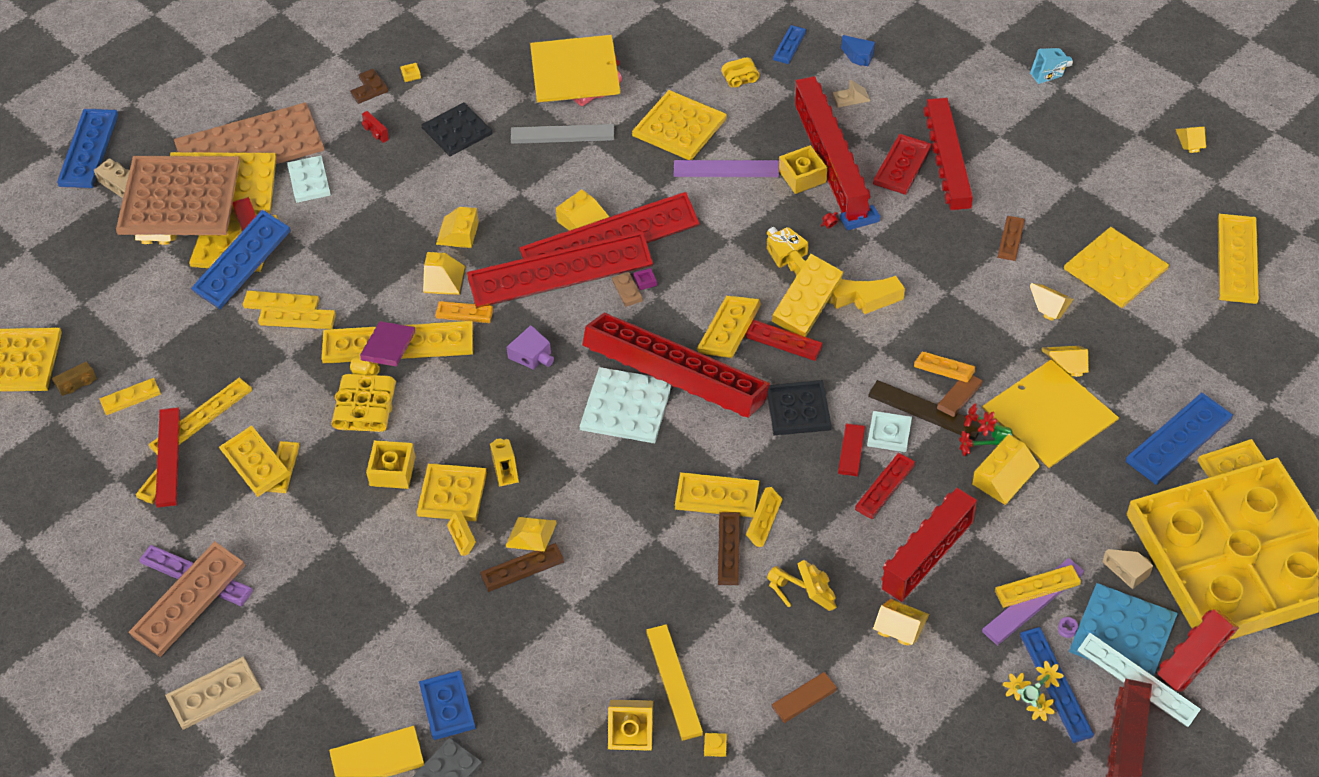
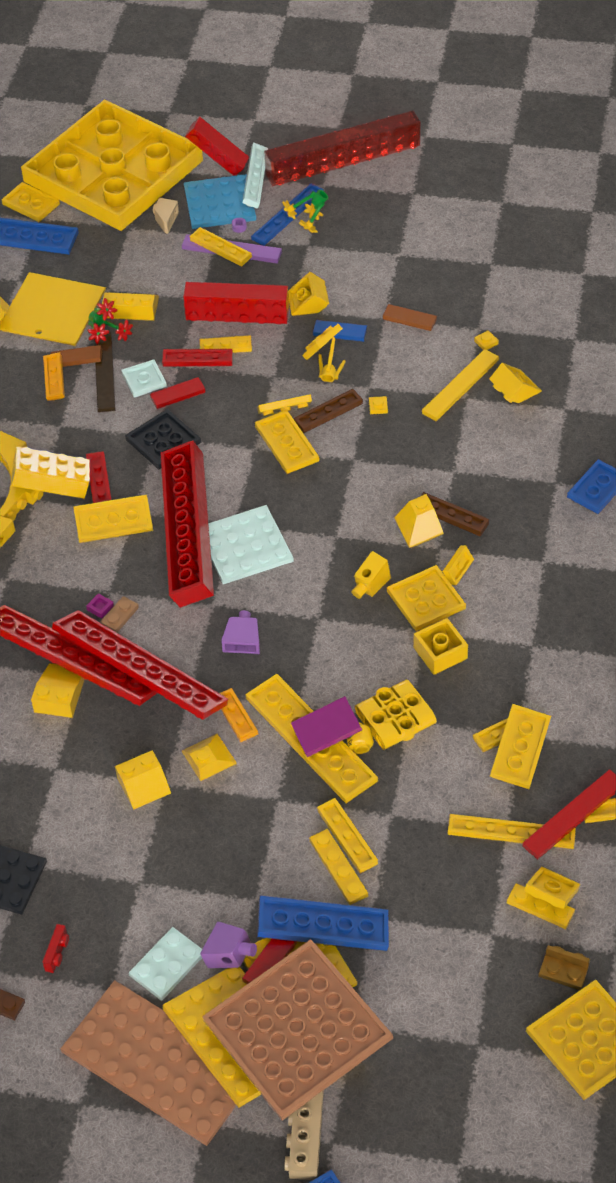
camera: 125 degrees left, 0 degrees up
none -> yellow plate [199,335,252,353]
none -> medium lavender torso [200,922,257,968]
none -> blue tile [313,320,367,342]
none -> yellow plate [369,396,388,414]
none -> yellow plate [524,866,580,909]

